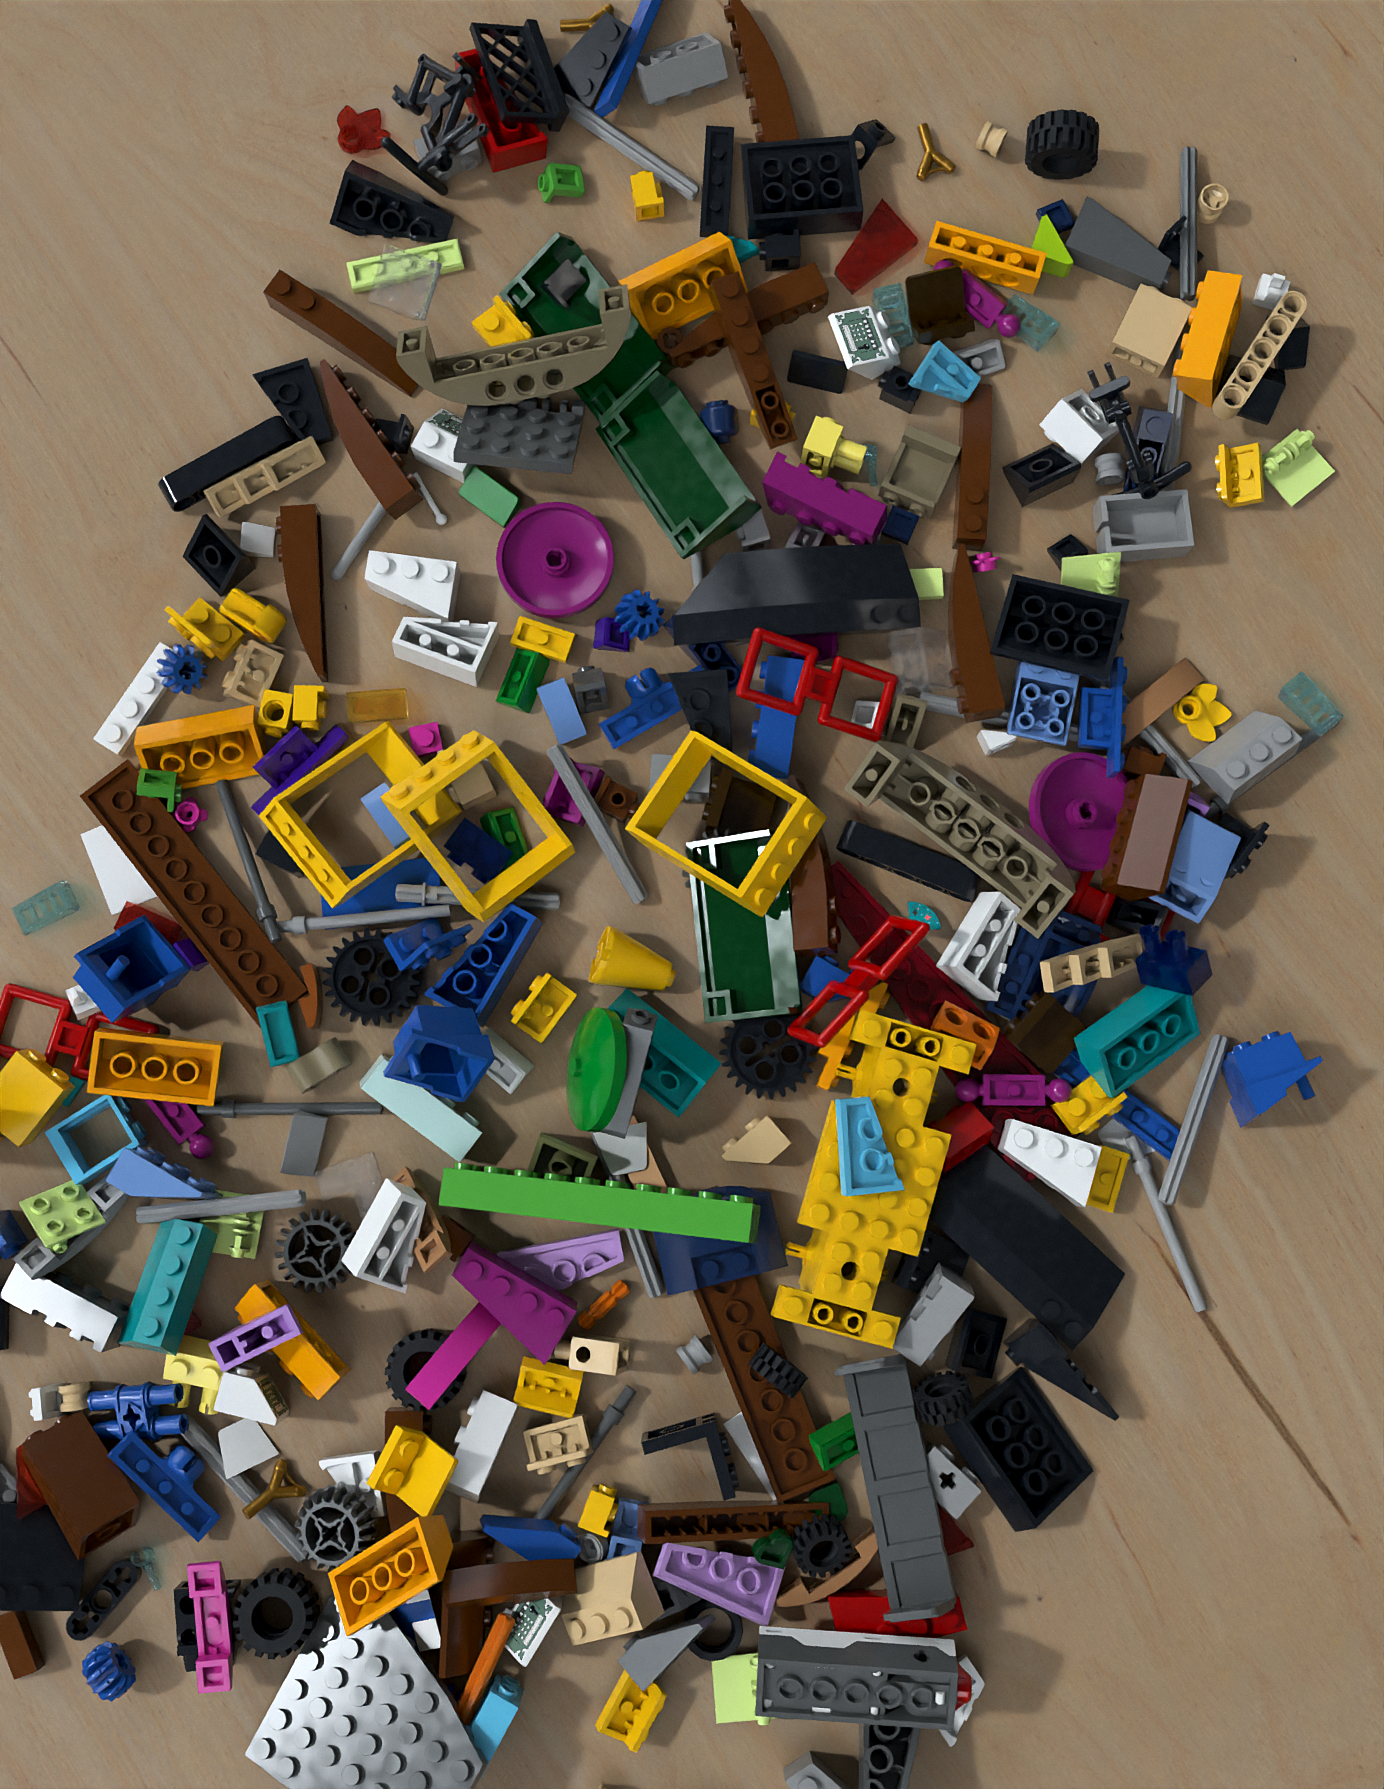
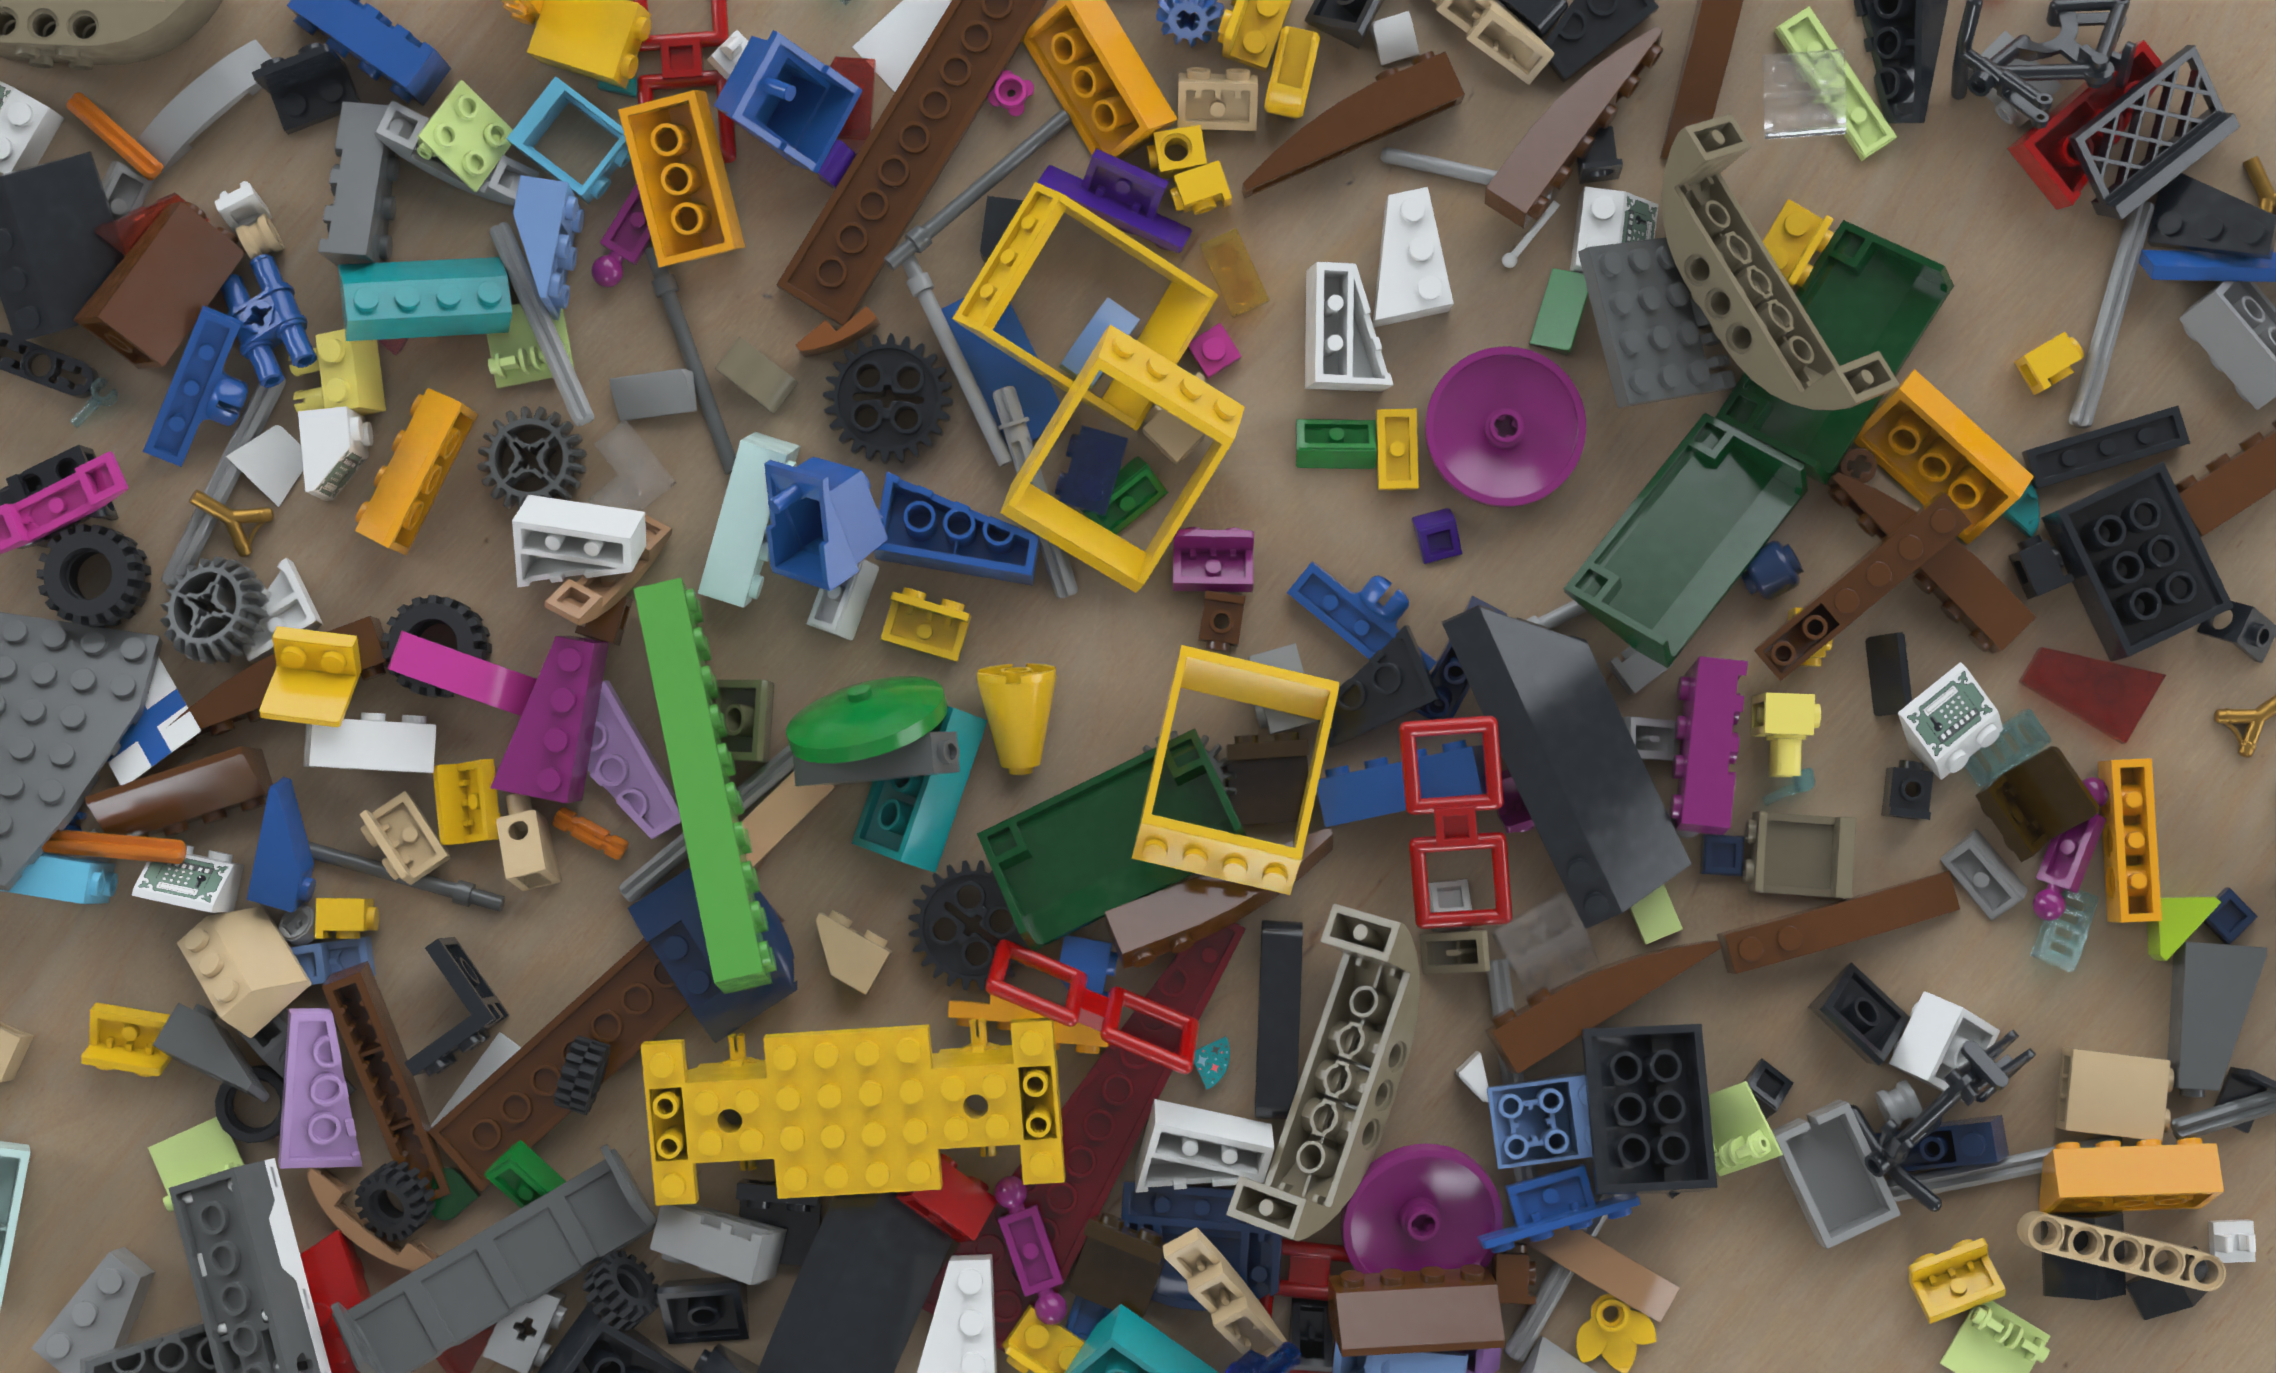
camera: 75 degrees right, 5 degrees up
bright green bracket [137,768,182,812] -> none
medium lavender slope [208,1303,303,1372] -> none
teal tile [256,1000,300,1067] -> none
light orange slope [328,1515,453,1636] -> none
blue bracket [383,918,473,972] -> none
reddish brown slope [442,1559,578,1608] -> none
medium blue slope [536,677,587,744] -> none
bright green bracket [538,163,585,203] -> none
black bracket [540,259,586,309] -> none
light grey axle [546,743,648,904] -> none
dark grey slope [572,666,609,714] -> none
white sticker [593,1122,647,1175] -> none
blue gear [614,589,665,641] -> none
light grey wheel [676,1334,714,1375] -> none
dark green tile [752,1529,794,1570] -> none
medium azure wing [835,1096,905,1196] -> none
medium azure wing [908,340,981,403] -> none
orange brick [930,1000,1000,1070] -> none
dark pink plate [970,552,1001,573] -> none

